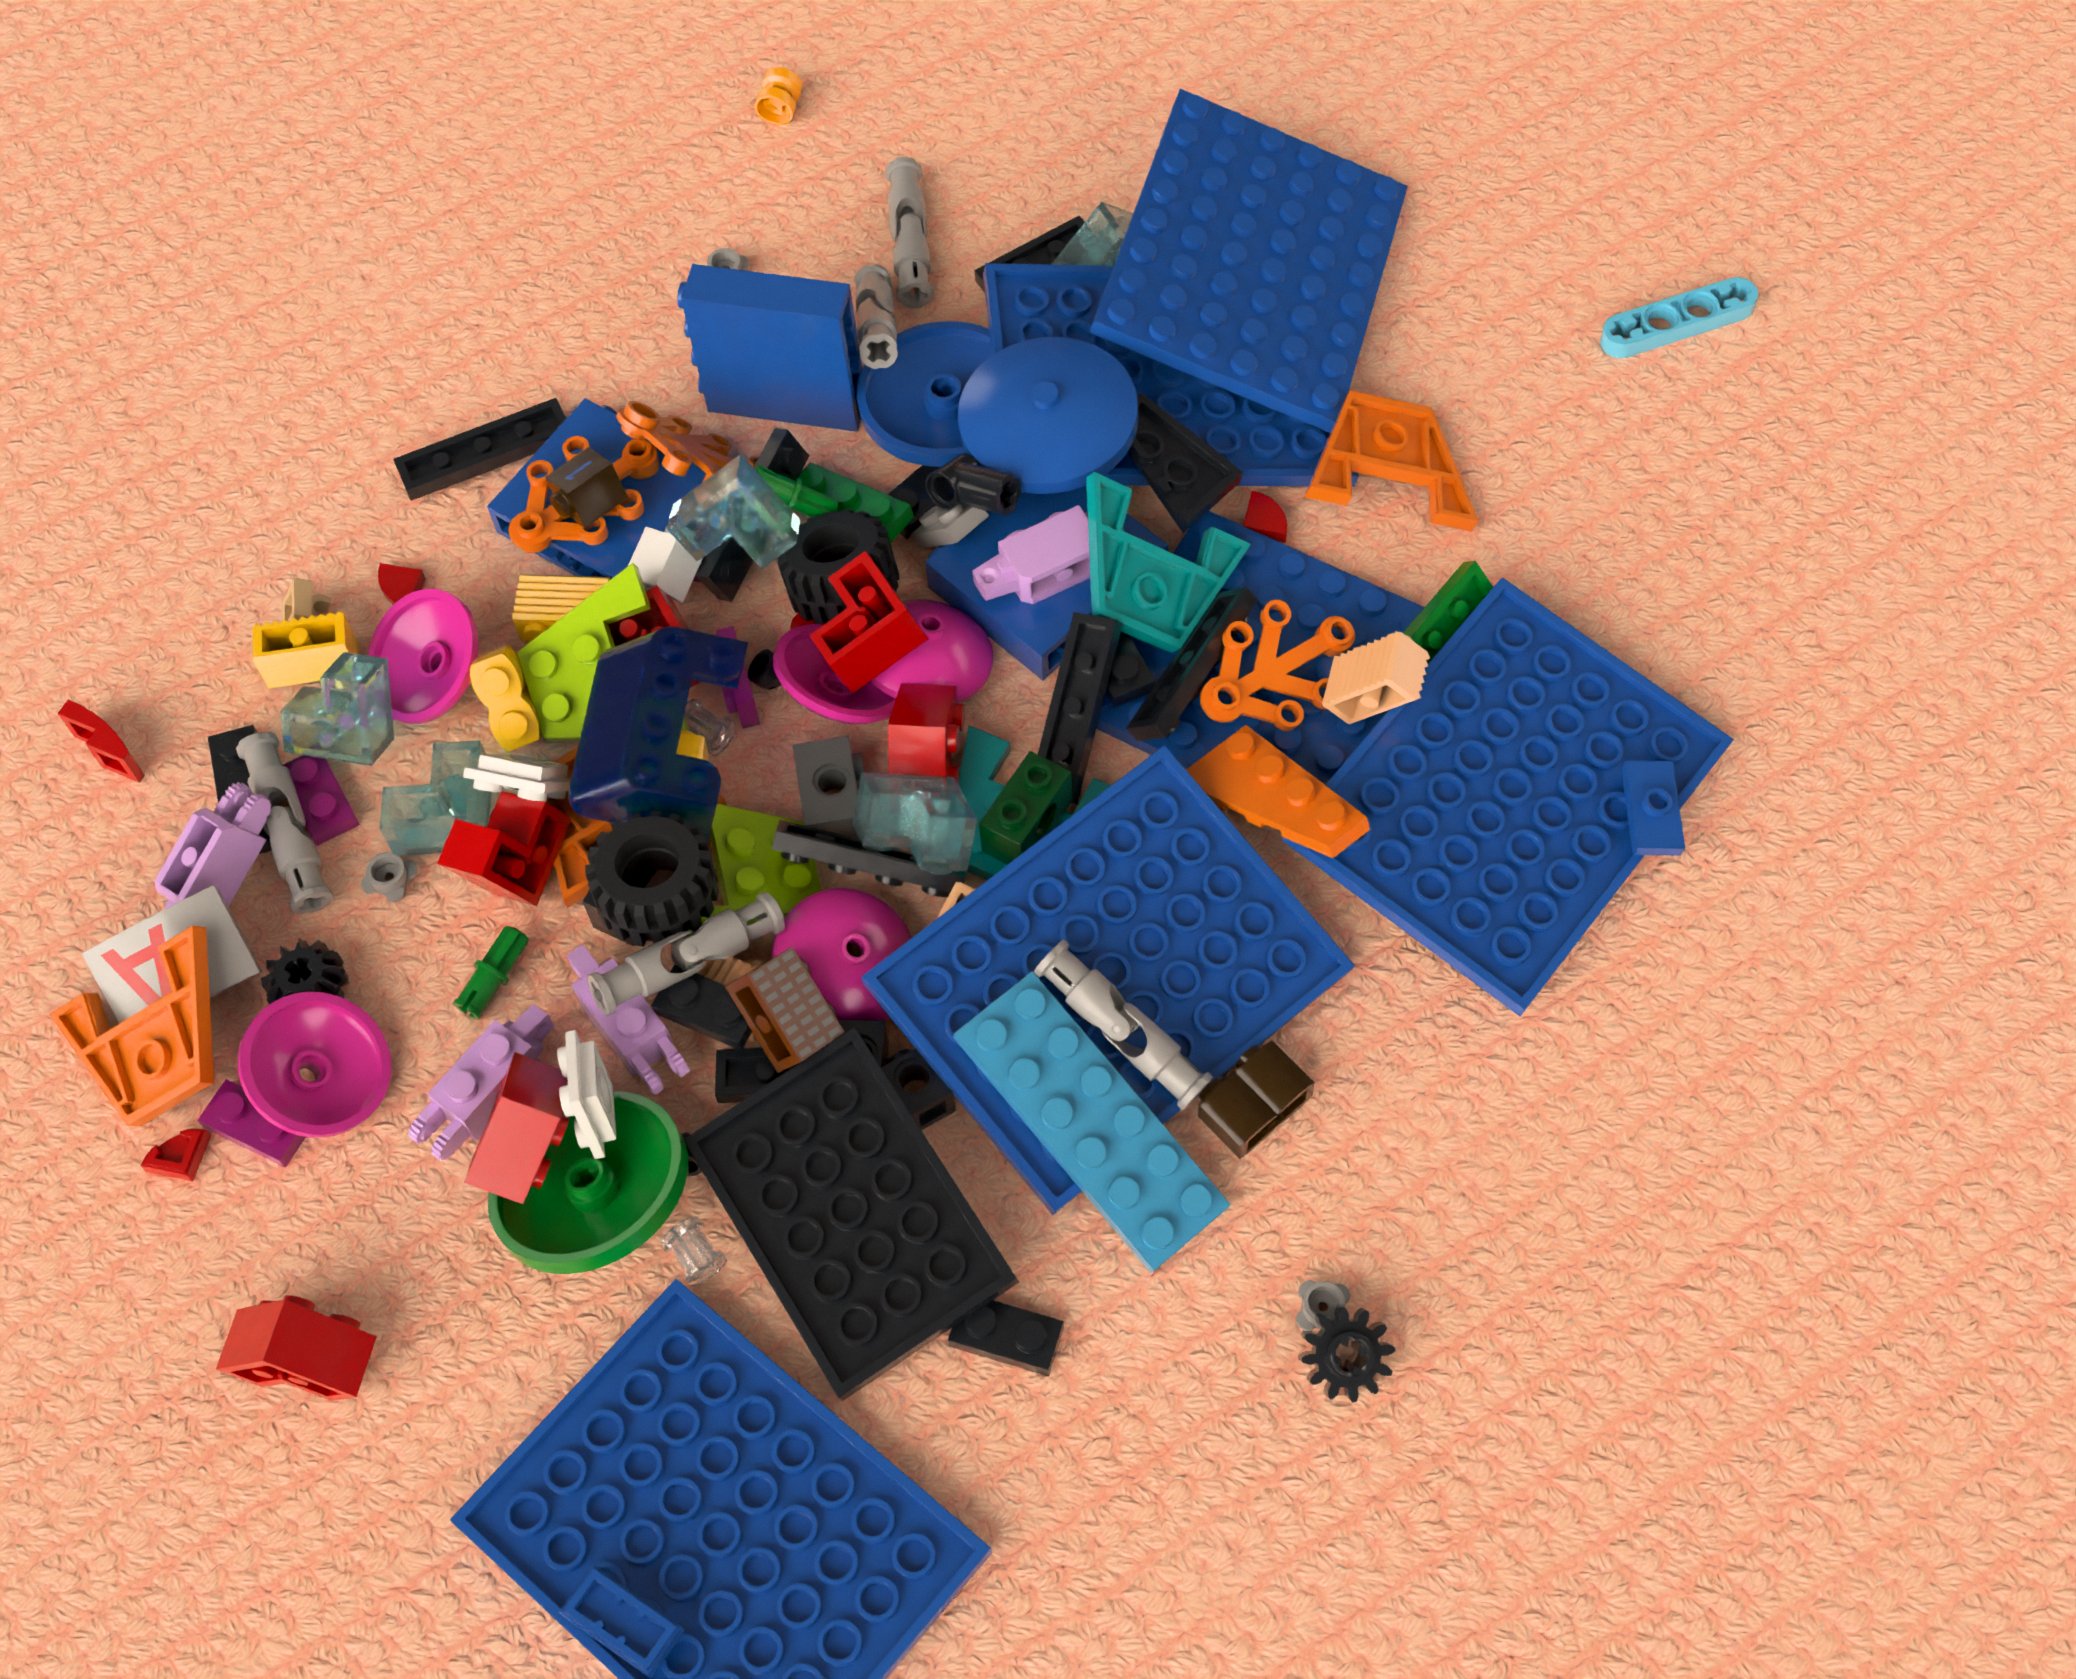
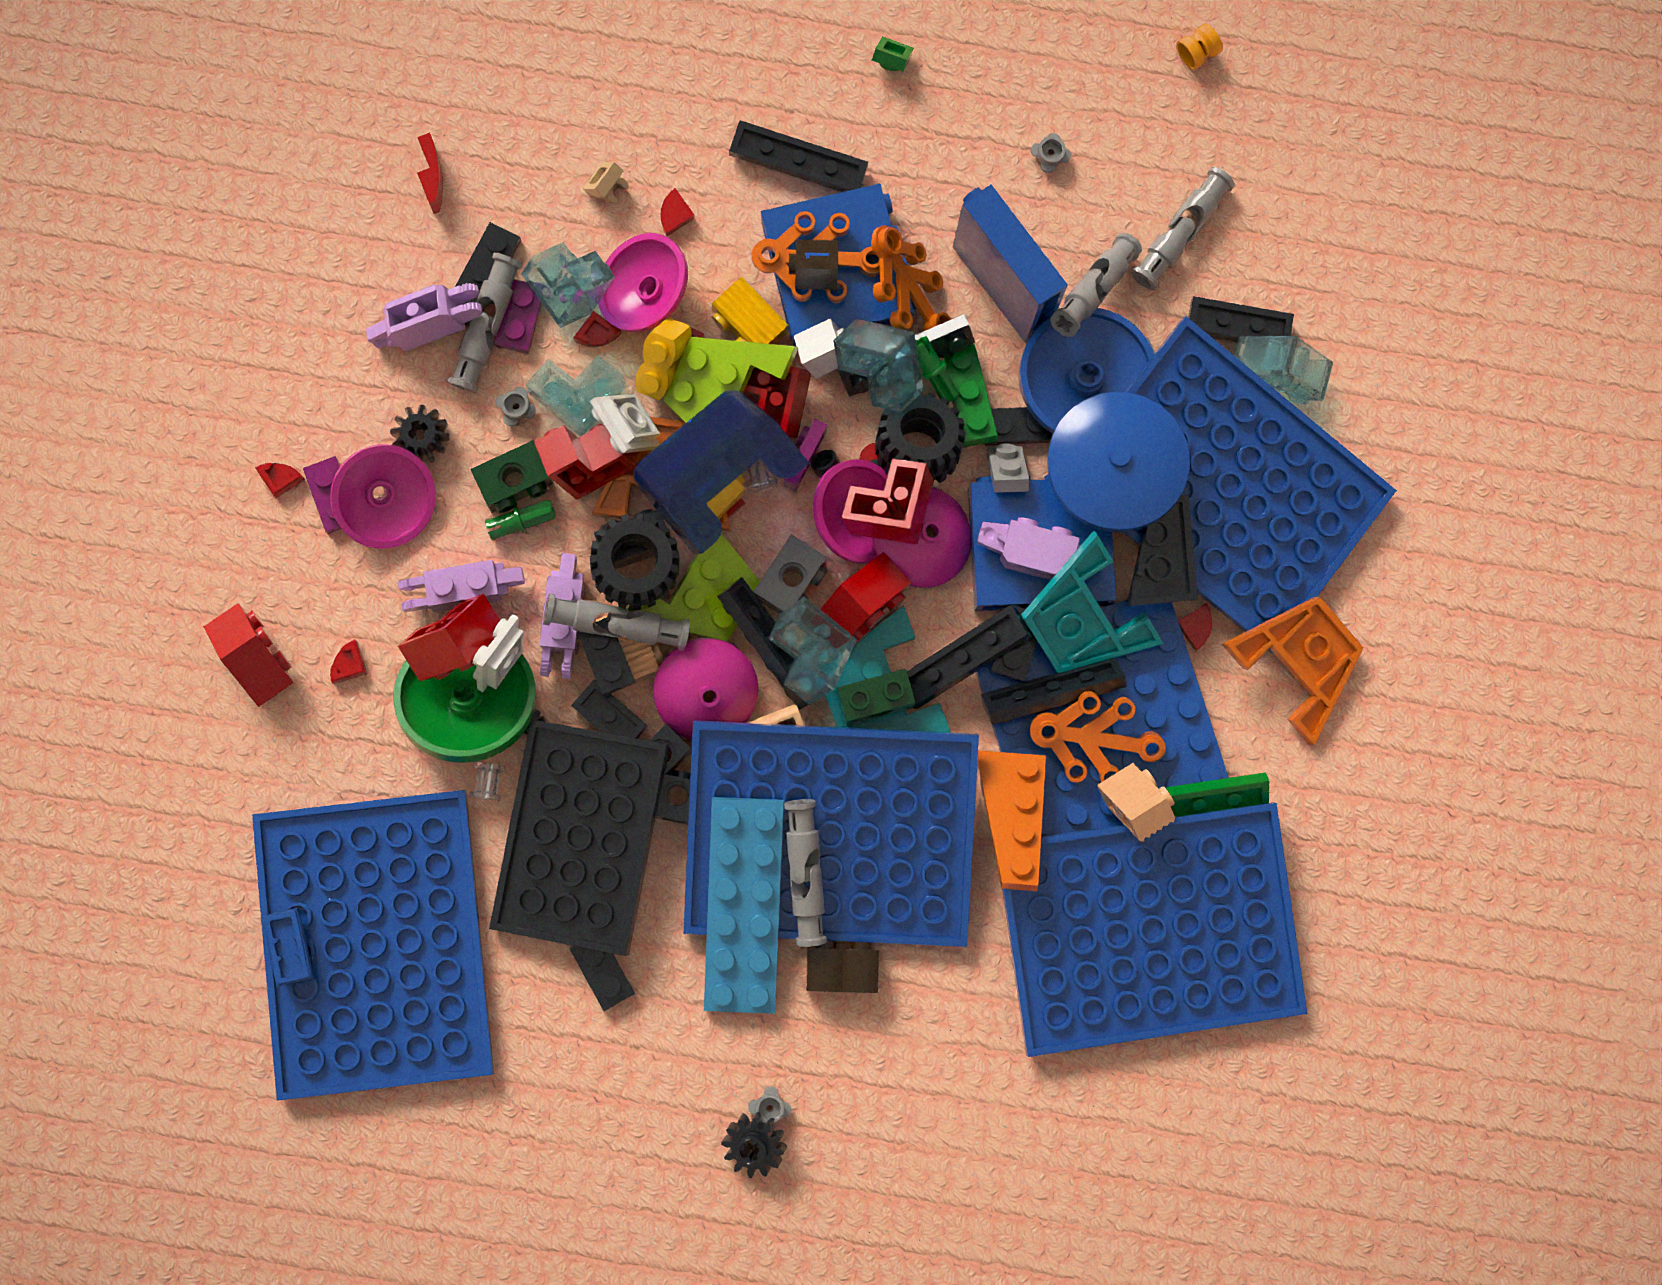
camera: 30 degrees right, 20 degrees up
orange wing [49,925,214,1126] -> none
light grey slope [82,885,263,1024] -> none
yellow brick [252,611,360,689] -> none
reddish brown brick [725,947,845,1073] -> none
black piece [925,454,1021,516] -> none
blue plate [1089,88,1408,433] -> none
medium azure beam [1600,277,1758,358] -> none
blue plate [1621,761,1685,856] -> none
none -> red tile [330,639,367,684]
none -> dark green brick [470,440,554,513]
none -> red tile [573,311,622,347]
none -> green plate [872,36,914,72]

